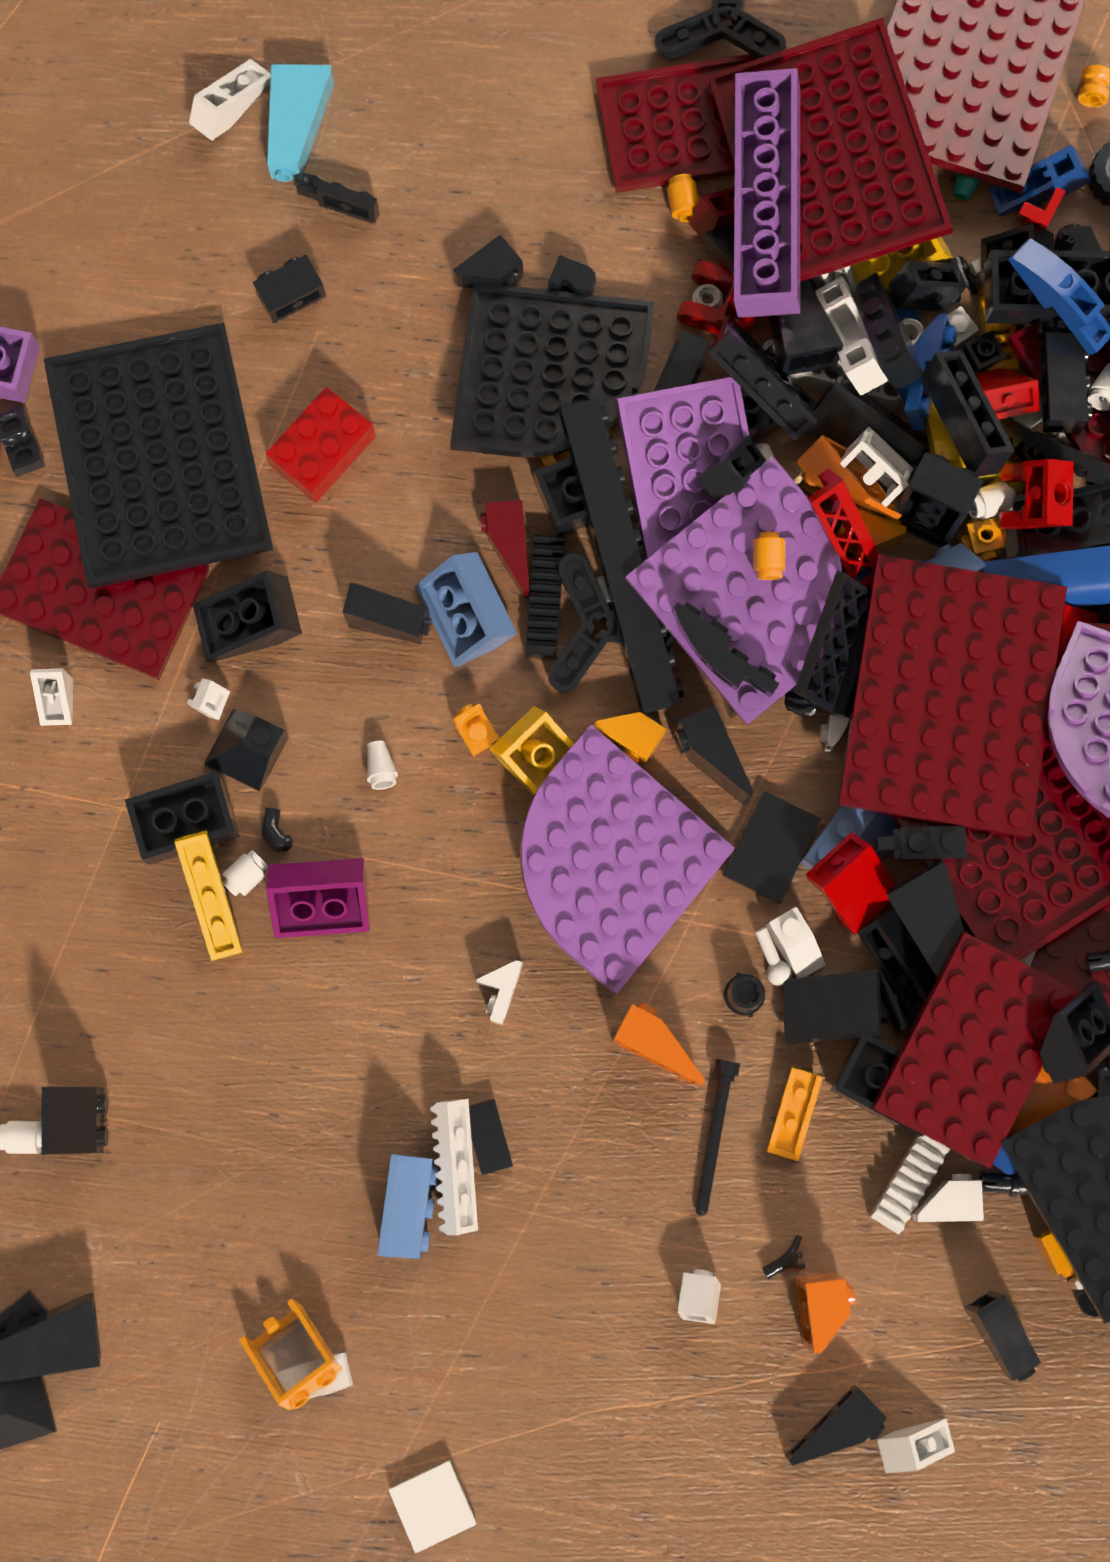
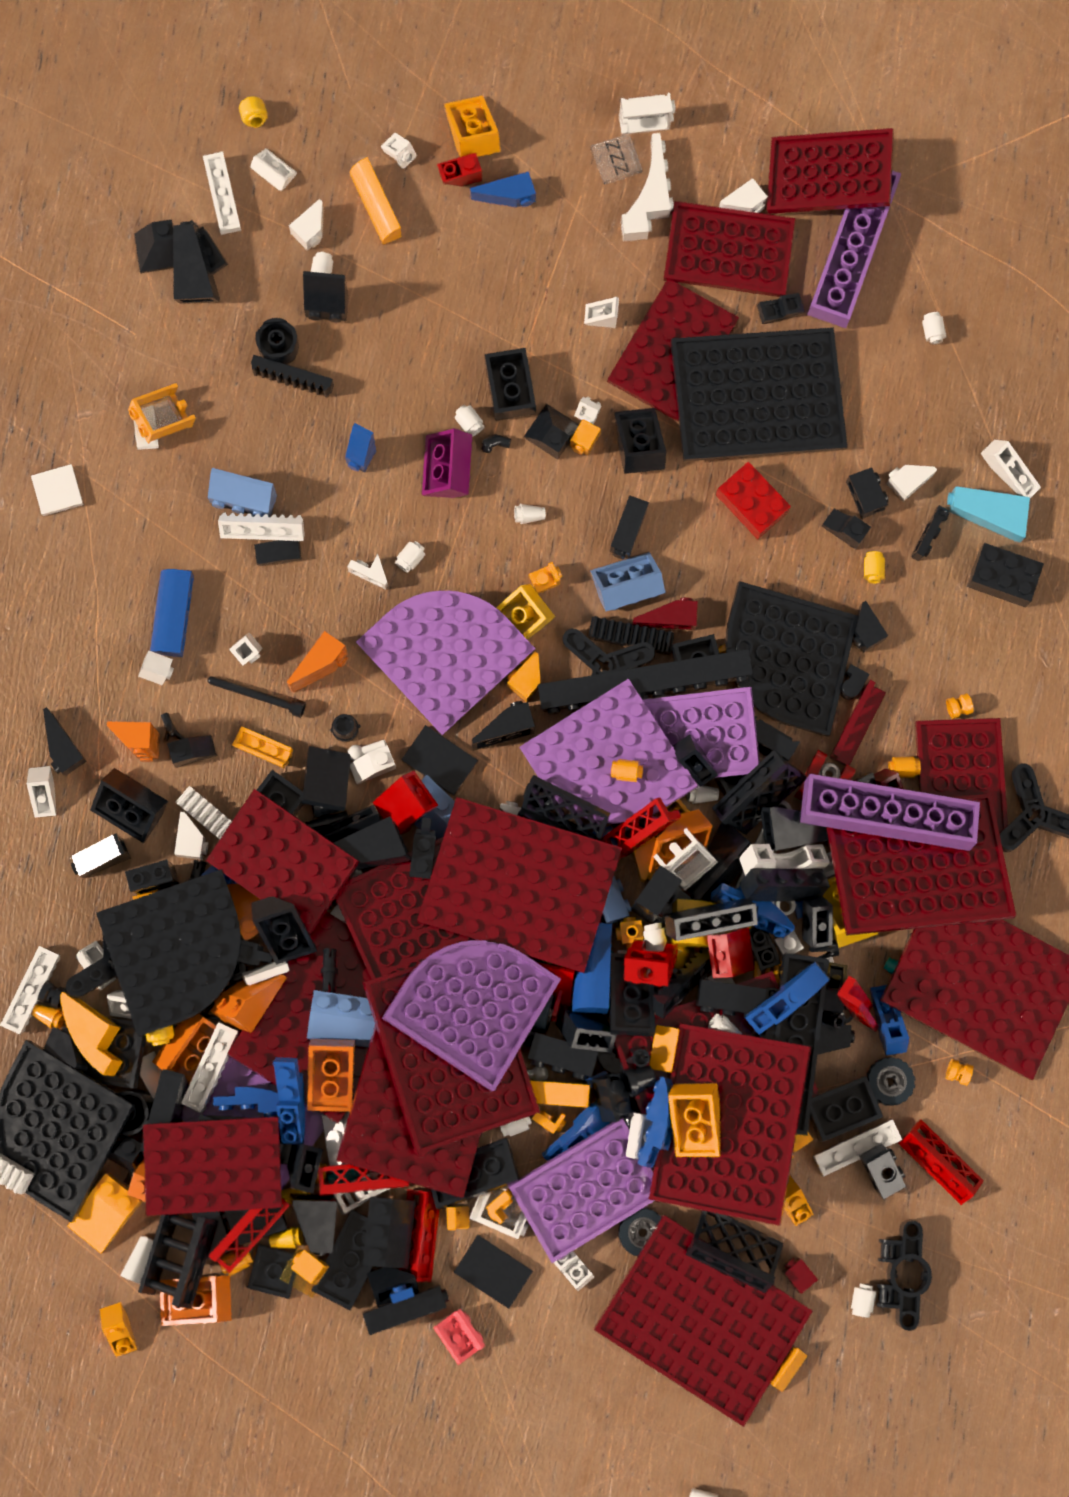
camera: 90 degrees right, 0 degrees up
yellow plate [175,830,243,961] -> none
black slope [672,602,780,697] -> none
none -> black slope [90,768,168,844]
none -> black window [125,859,179,895]
none -> blue brick [150,569,194,657]
none -> black slope [167,735,217,768]
none -> white brick [229,632,263,665]
none -> black gear [251,355,334,398]
none -> black brick [255,318,299,364]
none -> blue slope [345,423,376,472]
none -> white brick [395,541,425,573]
none -> light orange brick [570,419,601,456]
none -> black arch [822,508,871,550]
none -> dark red fence [829,680,886,766]
none -> yellow brick [864,551,885,584]
none -> white slope [887,465,937,502]
none -> white brick [922,312,946,344]
none -> light orange wheel [946,693,974,719]
none -> black brick [966,543,1044,608]

